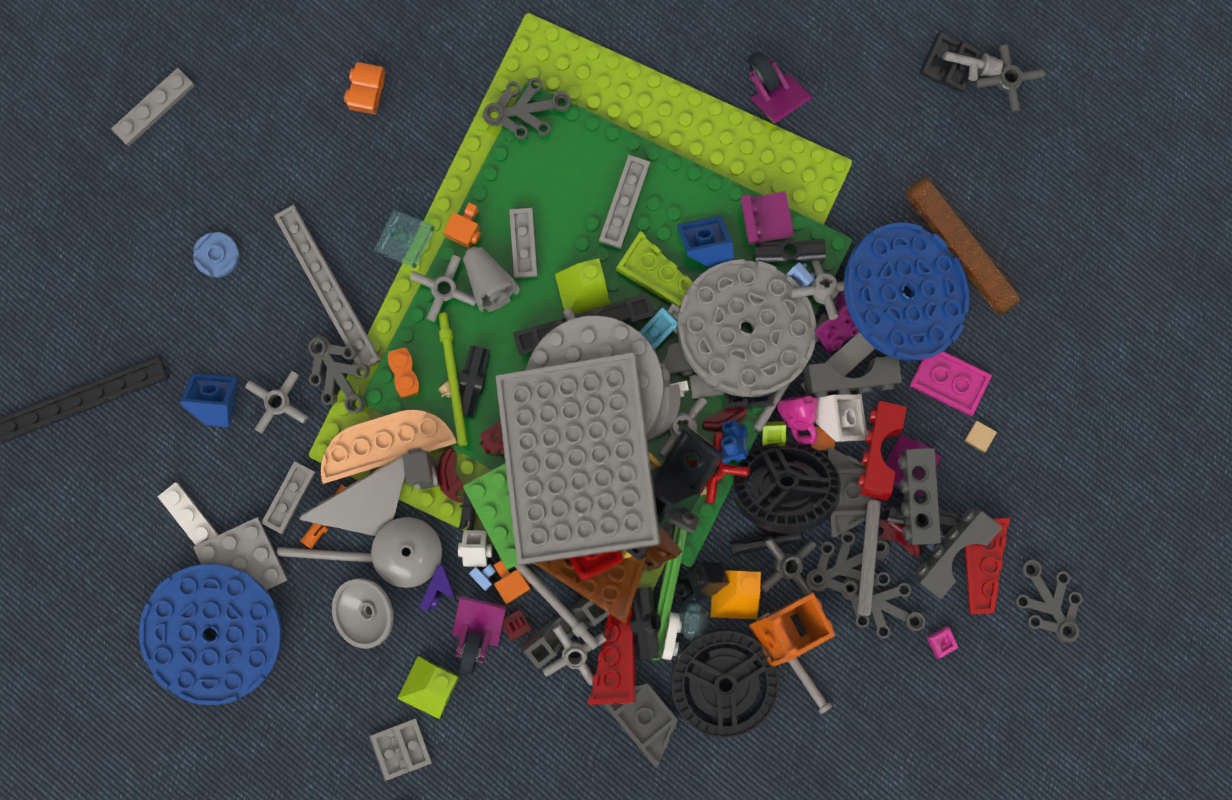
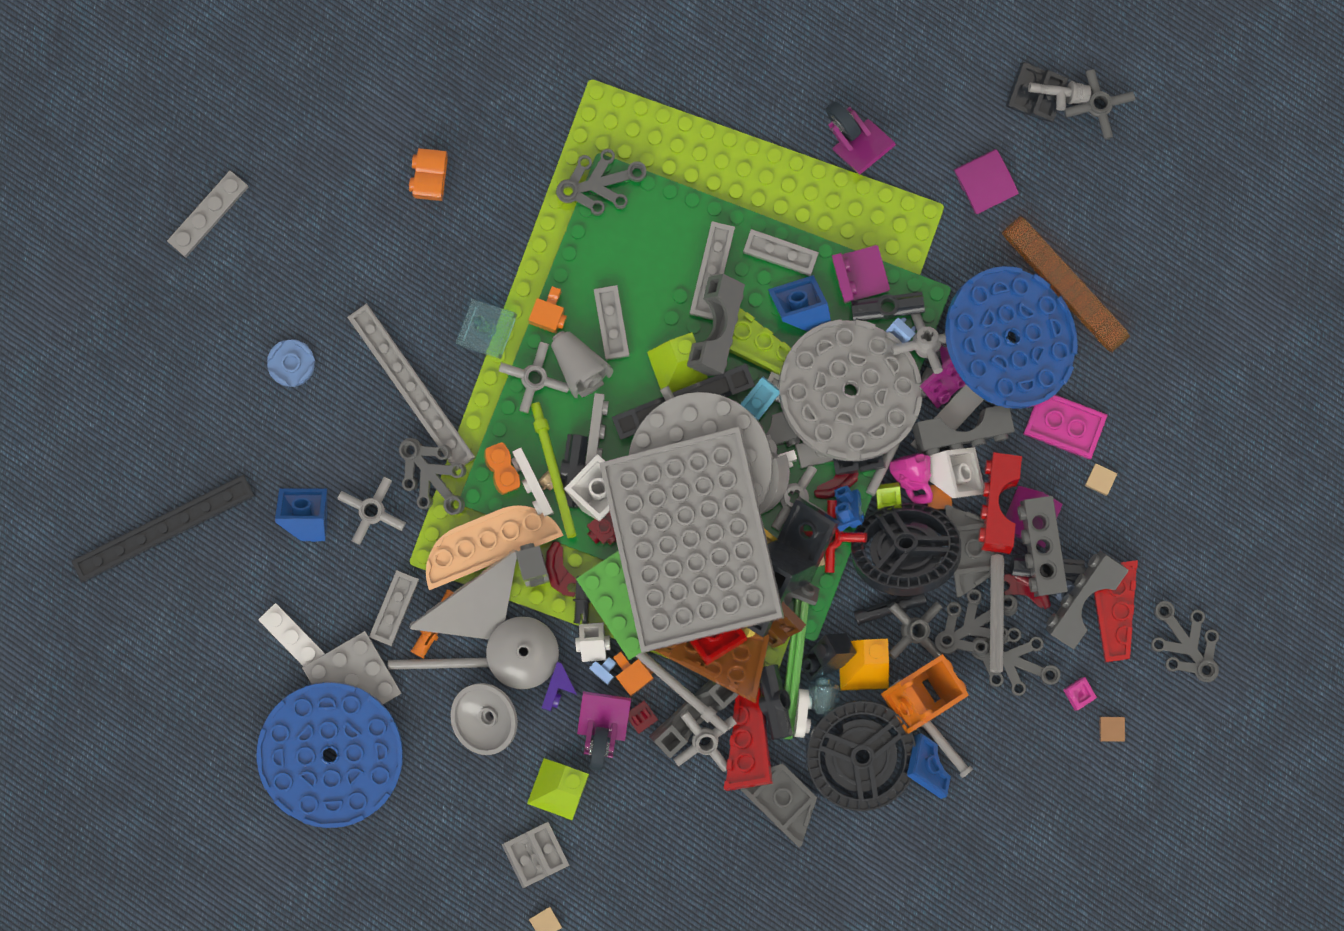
camera: 10 degrees left, 0 degrees up
none -> white plate [511,448,554,517]
none -> white slope [564,454,610,522]
none -> light grey plate [585,393,609,465]
none -> dark grey arch [687,274,745,376]
none -> light grey plate [743,229,819,276]
none -> blue tile [907,733,951,799]
none -> magenta slope [954,149,1019,214]
none -> medium nougat tile [1099,717,1125,742]

